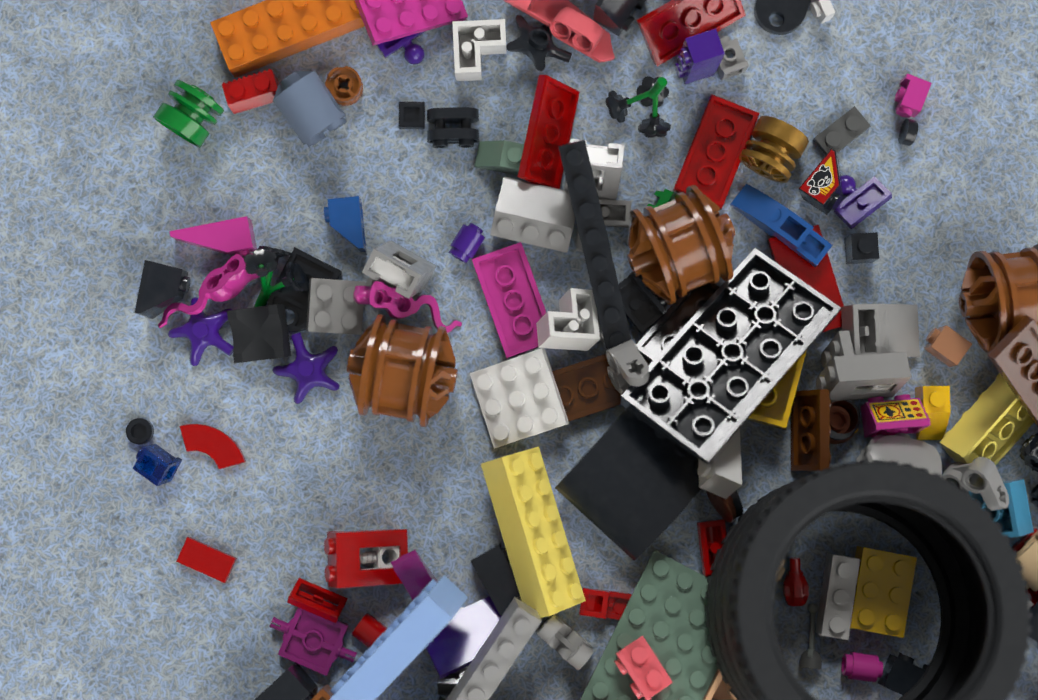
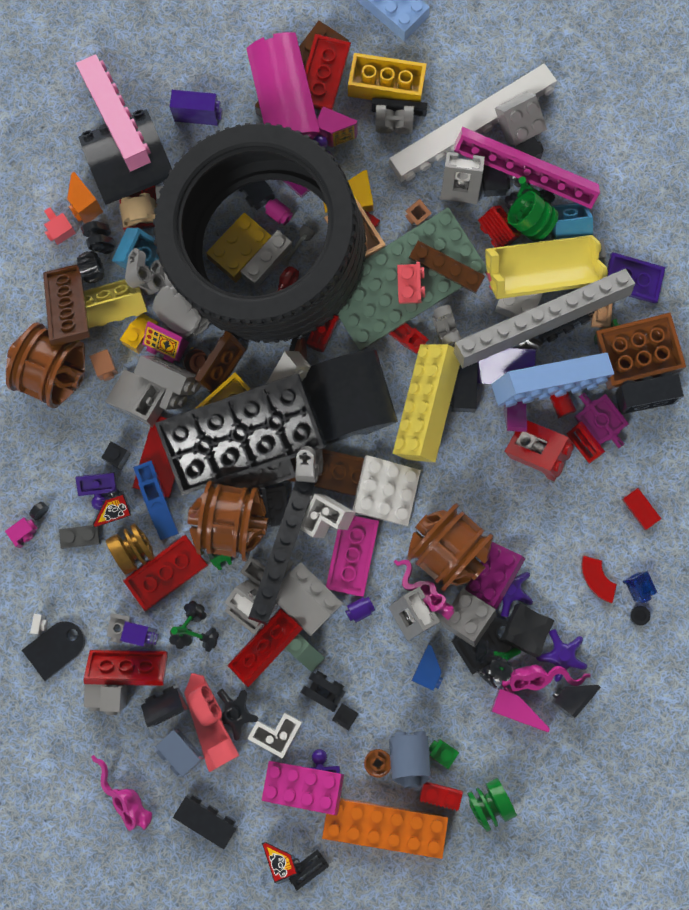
camera: 145 degrees left, 5 degrees down
none -> green bracket [429,739,459,769]
none -> magenta plate [465,542,525,610]

